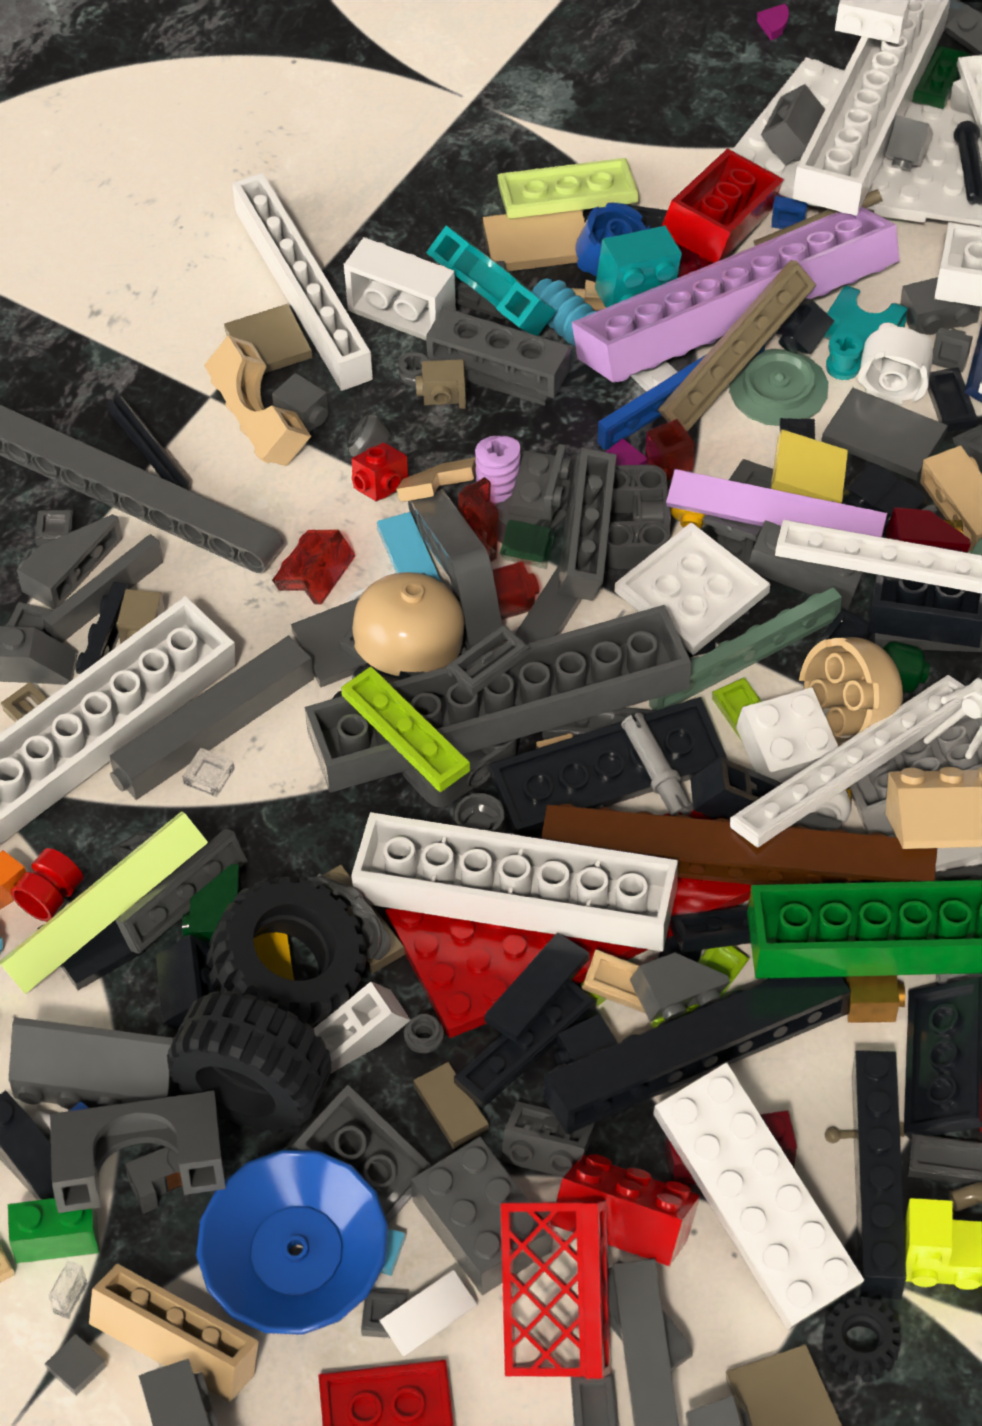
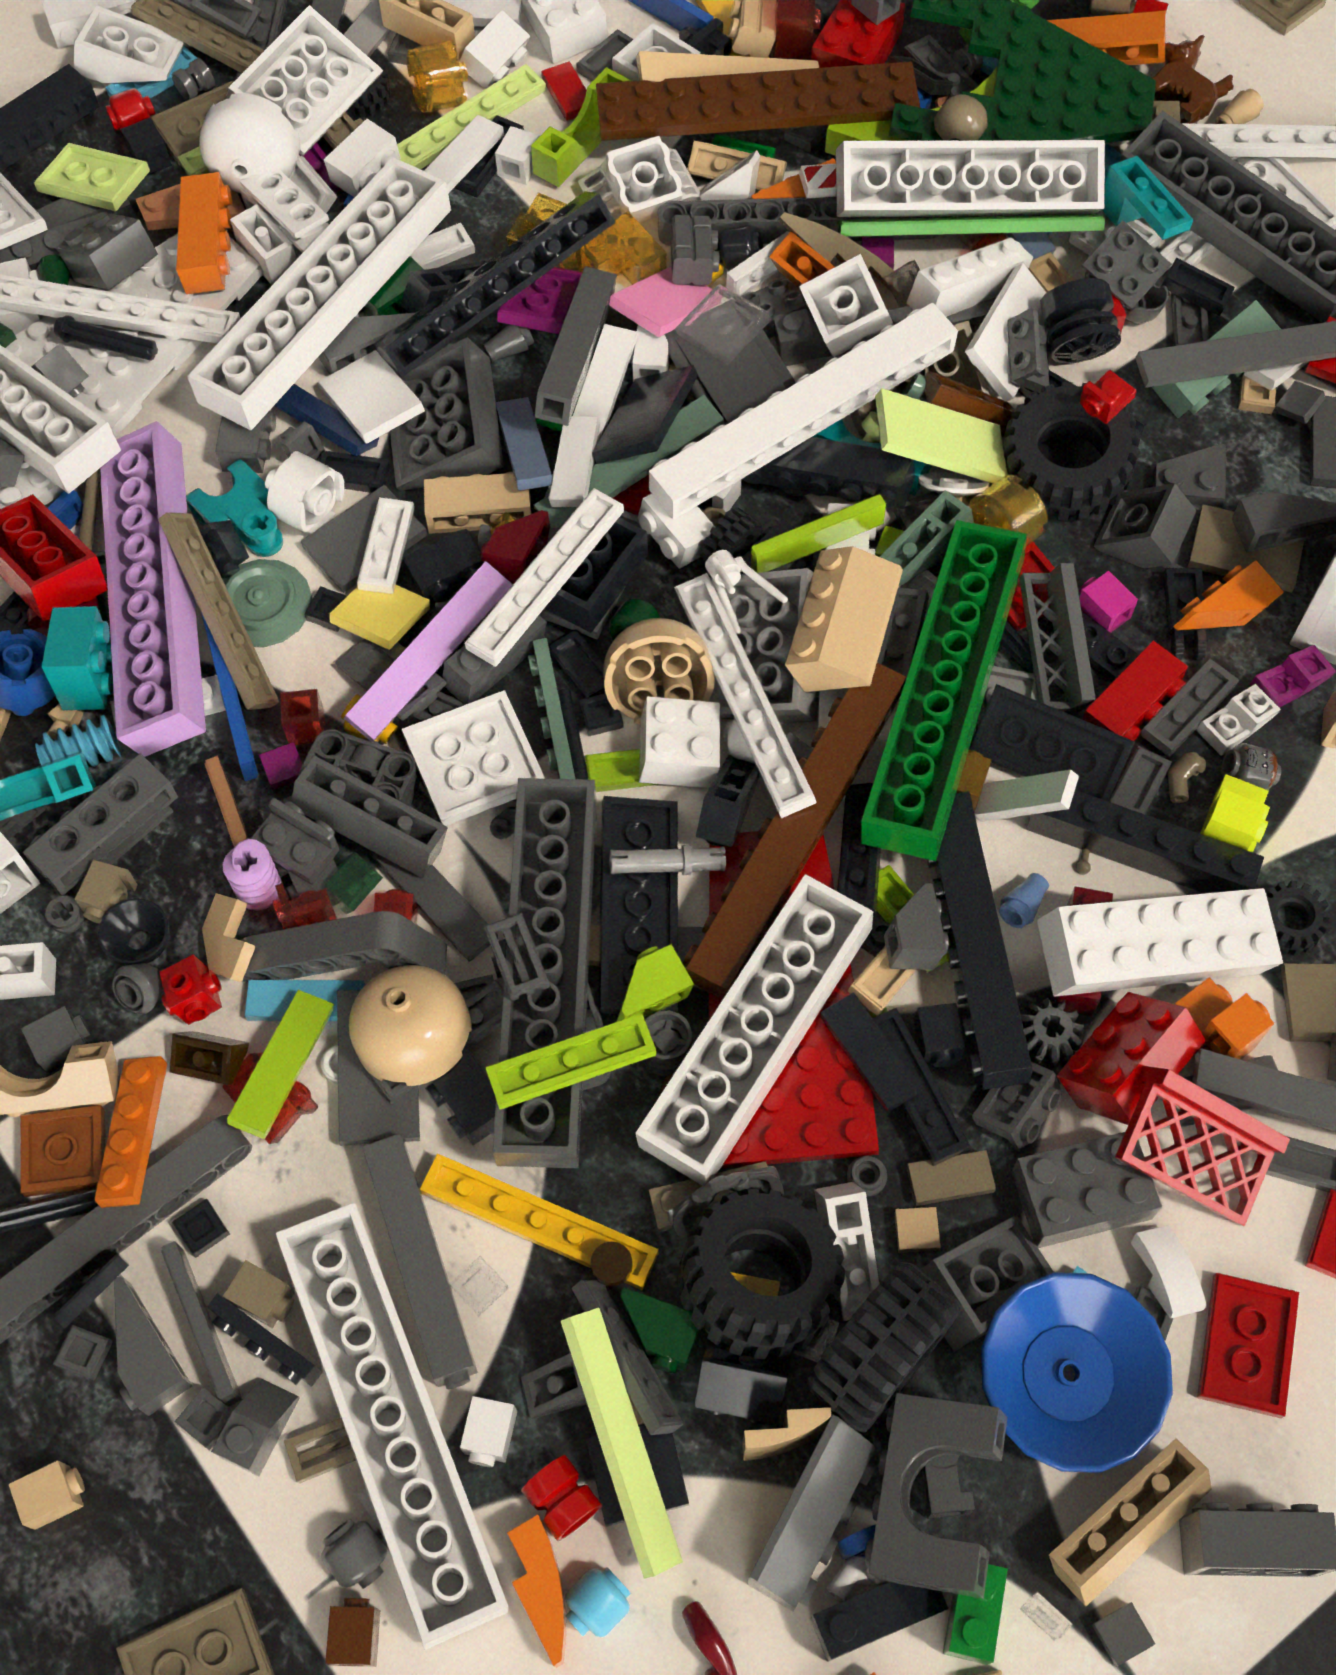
camera: 70 degrees left, 10 degrees up
none -> dark orange plate [21,1105,106,1197]
none -> black tile [54,1253,129,1329]
none -> orange plate [94,1056,167,1208]
none -> black piece [98,898,170,966]
none -> dark brown slope [170,1031,249,1085]
none -> black tile [172,1199,230,1258]
none -> medium nougat tile [204,756,249,847]
none -> lime tile [227,989,334,1140]
none -> white tile [357,497,414,594]
none -> yellow plate [419,1153,659,1290]
none -> white brick [460,1396,517,1467]
none -> black bar [558,689,597,820]
none -> black tile [579,693,624,736]
none -> dark brown tile [591,1242,633,1286]
none -> lime slope [617,944,694,1022]
none -> tan slope [742,1407,831,1461]
none -> tan tile [894,1207,941,1253]
none -> white tile [974,769,1079,822]
none -> medium blue cone [999,873,1049,928]
none -> dark grey gear [1021,998,1084,1067]
none -> orange brick [1175,977,1274,1060]

